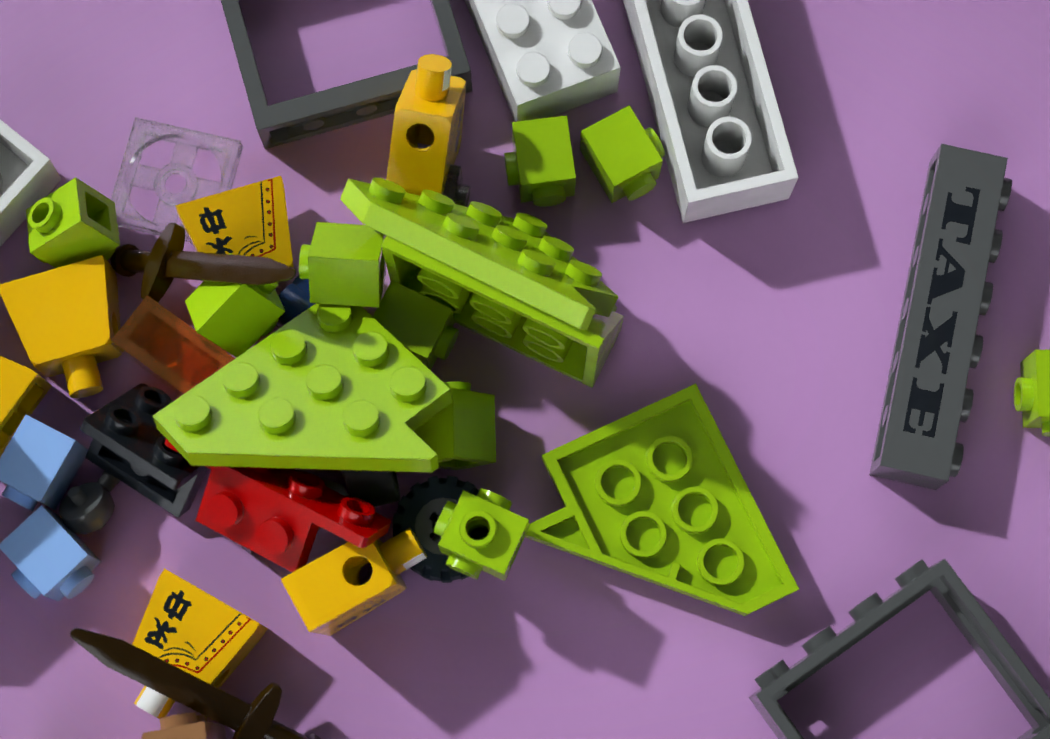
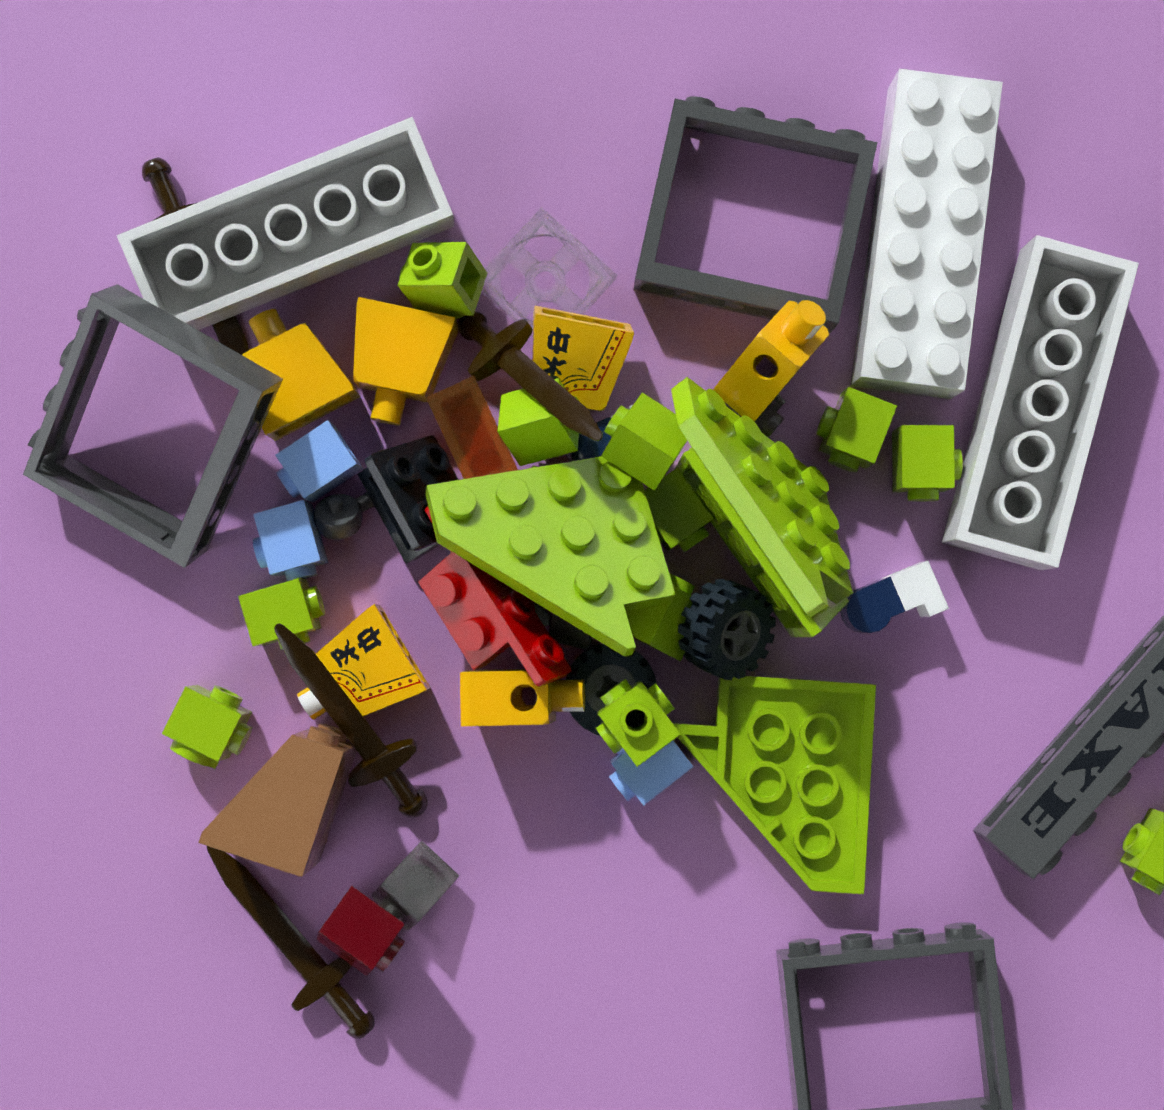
camera: 30 degrees right, 10 degrees up
none -> lime brick [238,578,325,650]
none -> light blue brick [609,740,694,806]
none -> black wheel [678,579,776,680]
none -> leg [840,561,949,633]

